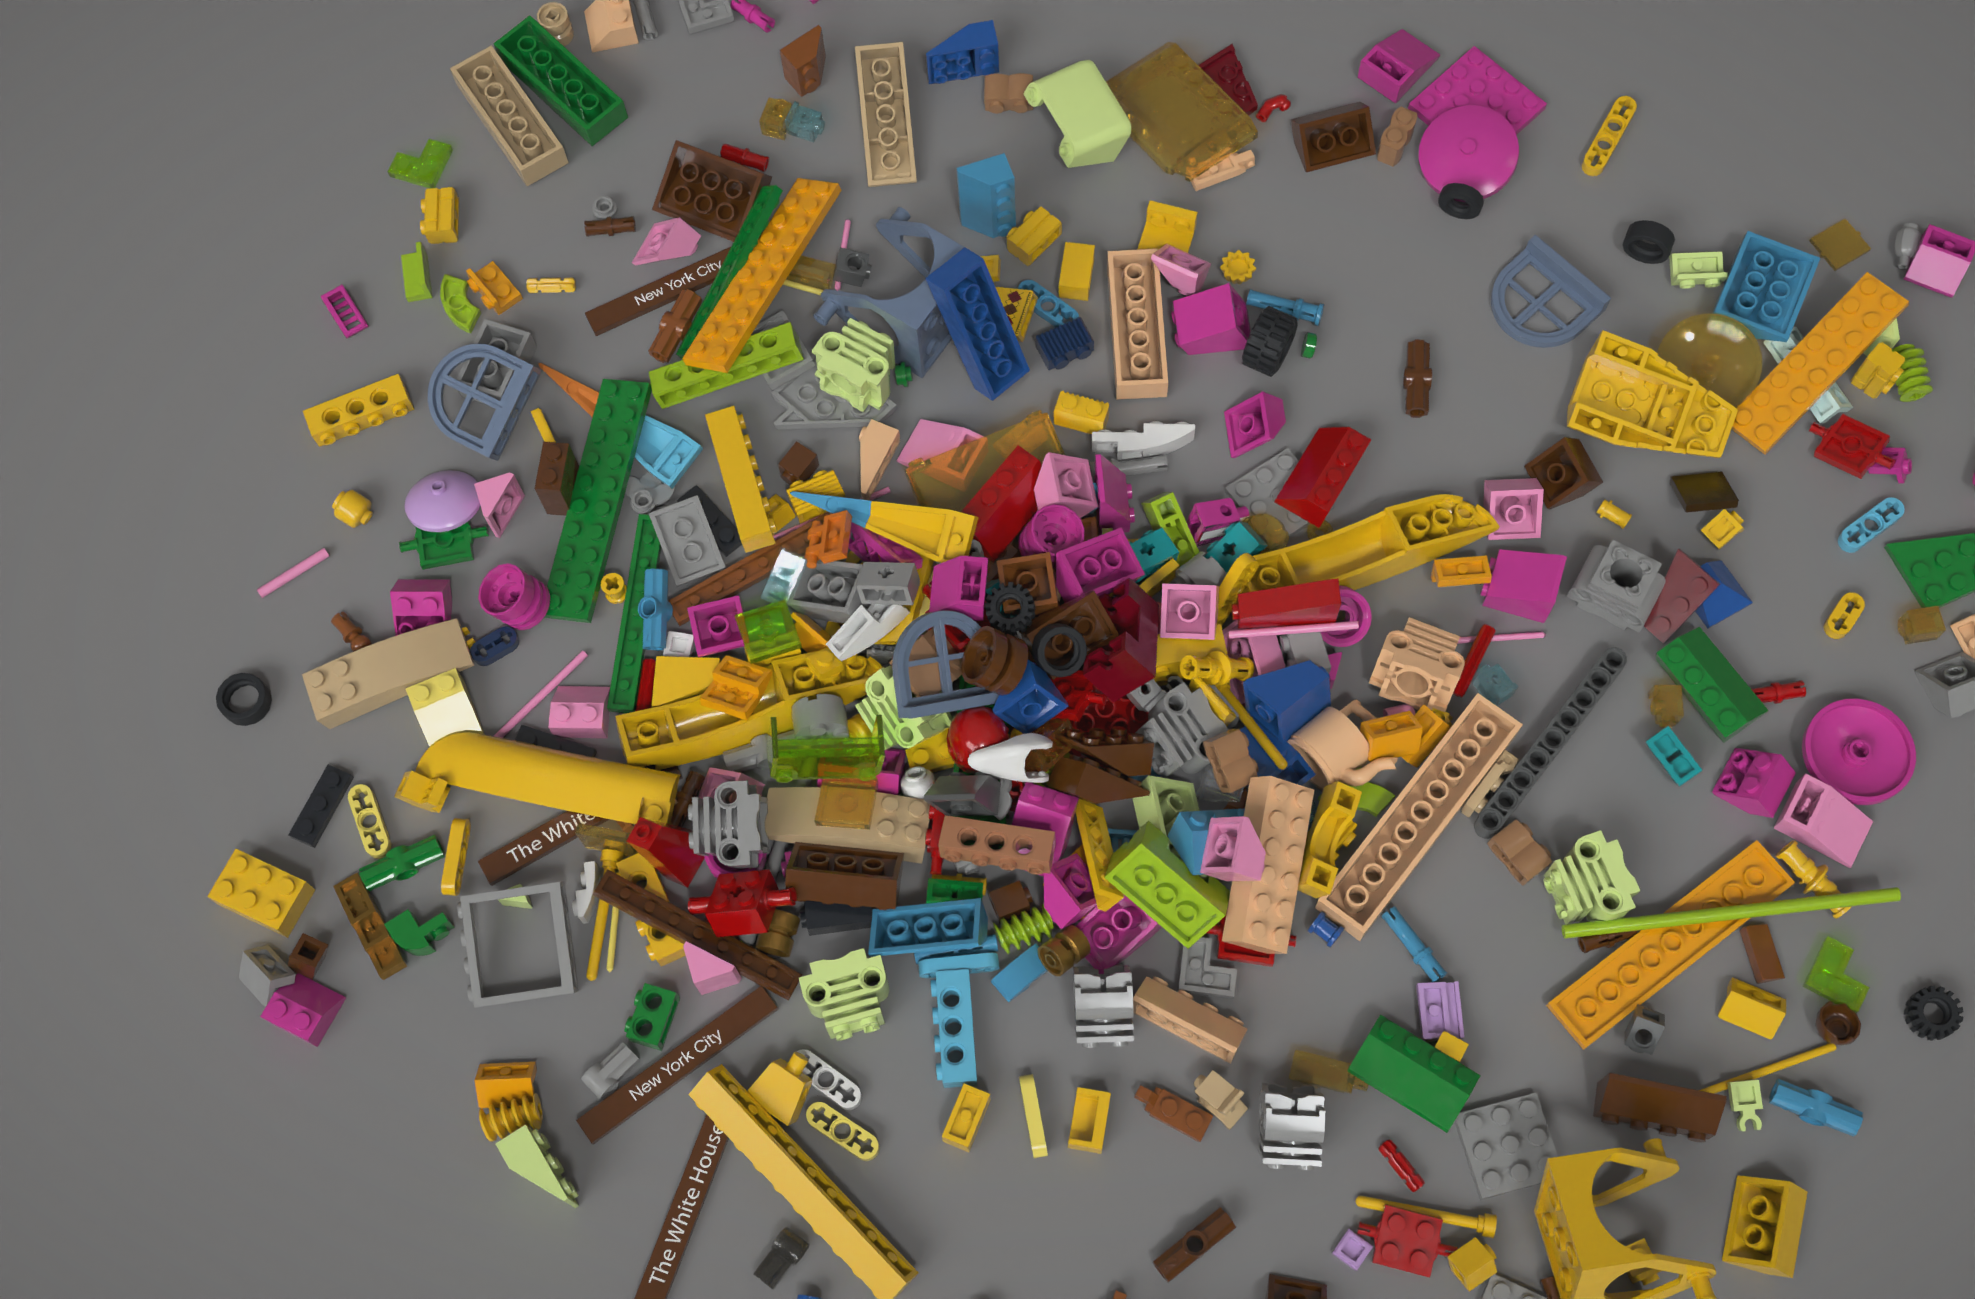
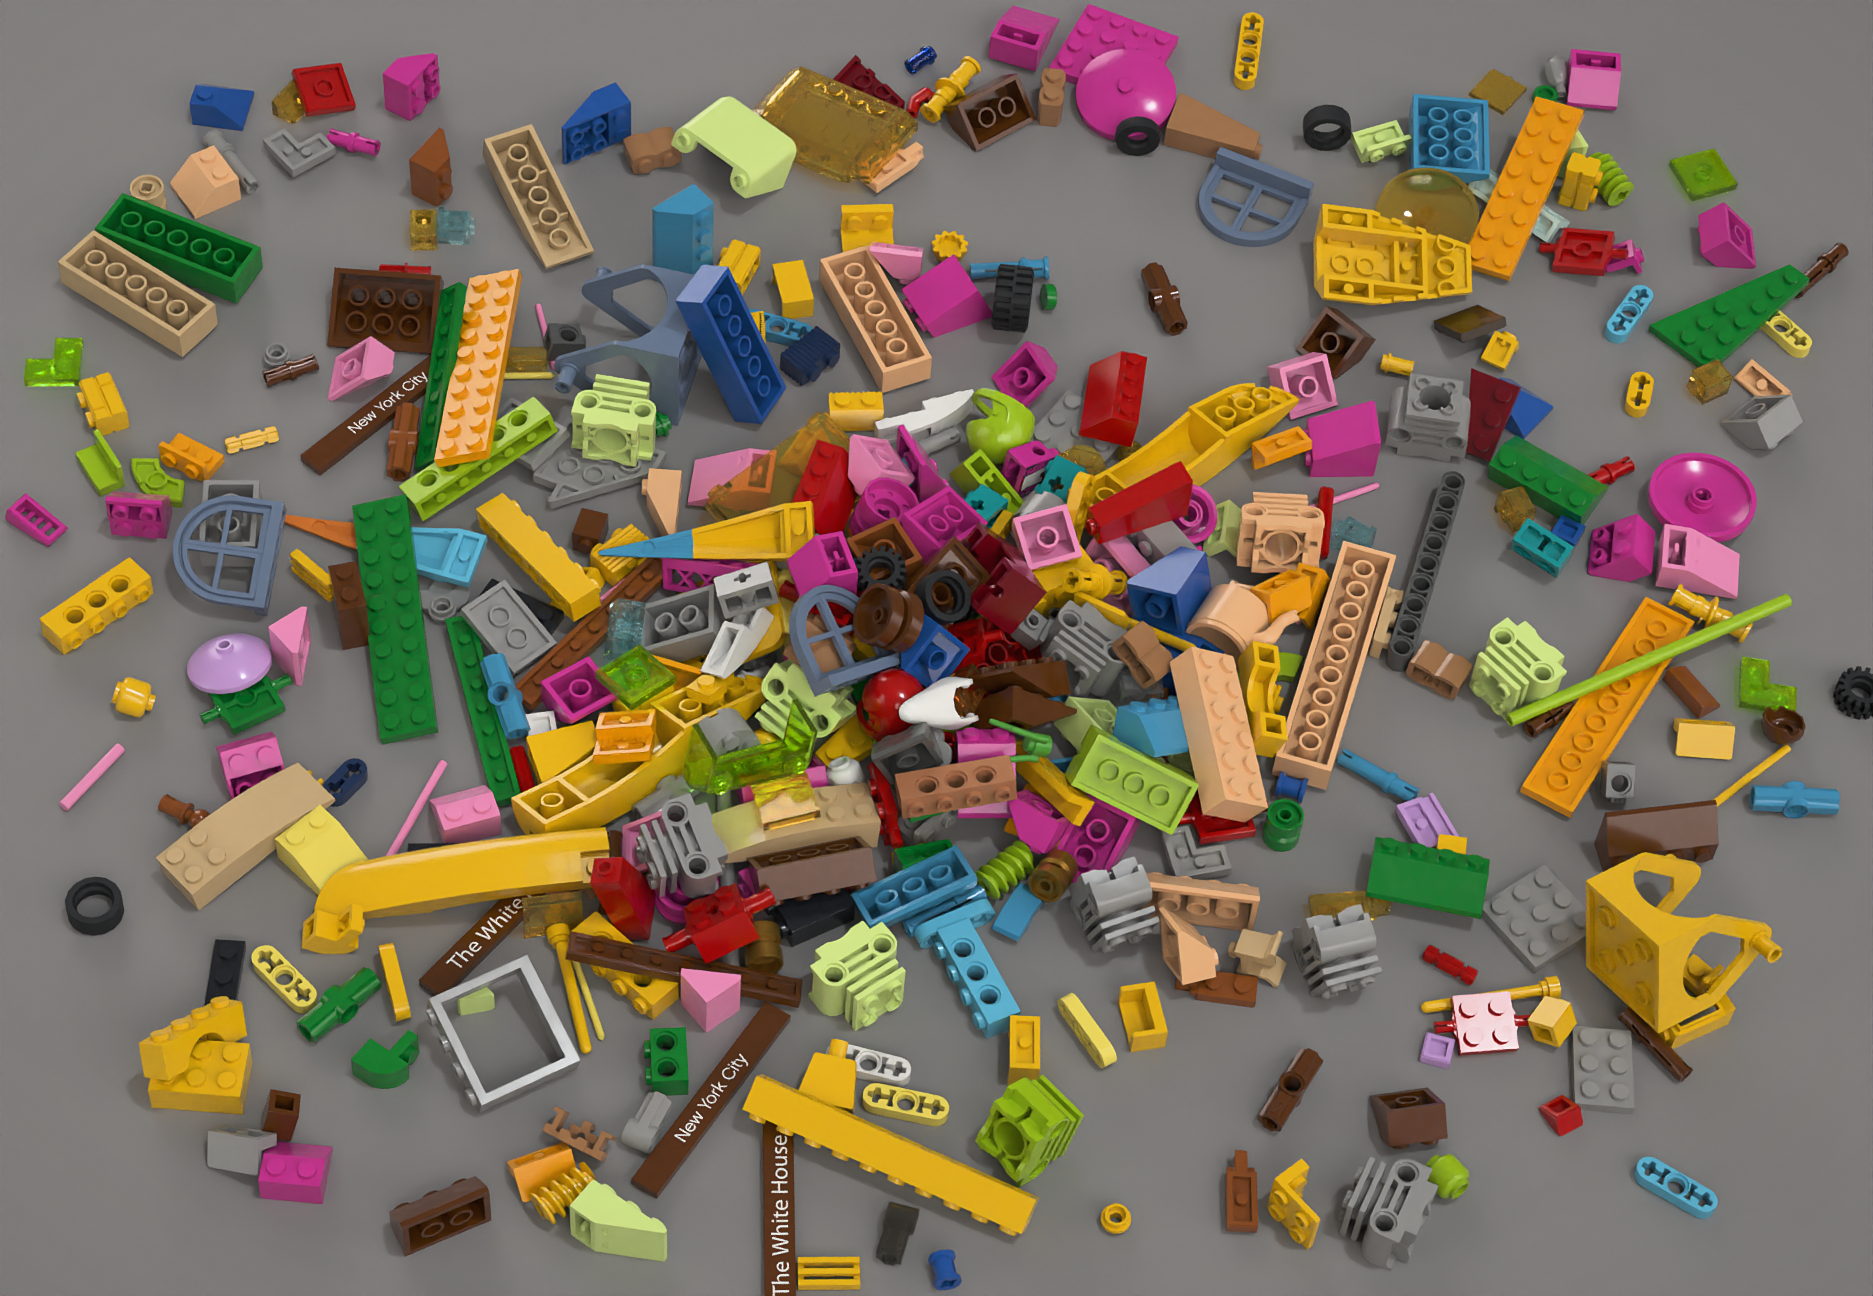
camera: 30 degrees left, 15 degrees down
pearl gold slope [333,872,407,980] -> none
dark pink wheel [478,563,550,630] -> none
white slope [572,861,600,924] -> none
yellow bush [601,573,627,604] -> none
orange plate [805,510,852,569] -> none
reddish brown brick [989,880,1033,924] -> none
bright pink slope [1200,816,1266,881] -> none
bright pink axle [1228,621,1359,639] -> none
yellow slope [1722,1175,1808,1278] -> none
yellowish green plate [1727,1079,1763,1131] -> none
none -> dark pink slope [105,491,172,539]
none -> yellow arch [139,996,247,1080]
none -> reddish brown slope [389,1176,491,1257]
none -> medium nougat piece [542,1106,617,1162]
none -> yellow tile [797,1257,860,1290]
none -> clear blue pin [904,46,937,75]
none -> yellow piece [920,56,981,123]
none -> lime piece [966,388,1035,465]
none -> lime piece [975,1074,1084,1187]
none -> bright green plant [989,719,1052,763]
none -> light nougat slope [1158,907,1218,985]
none -> medium nougat slope [1164,93,1263,159]
none -> yellowish green panel [1203,499,1241,557]
none -> green wheel [1262,799,1304,852]
none -> green tile [1532,85,1558,102]
none -> blue plate [1551,515,1586,550]

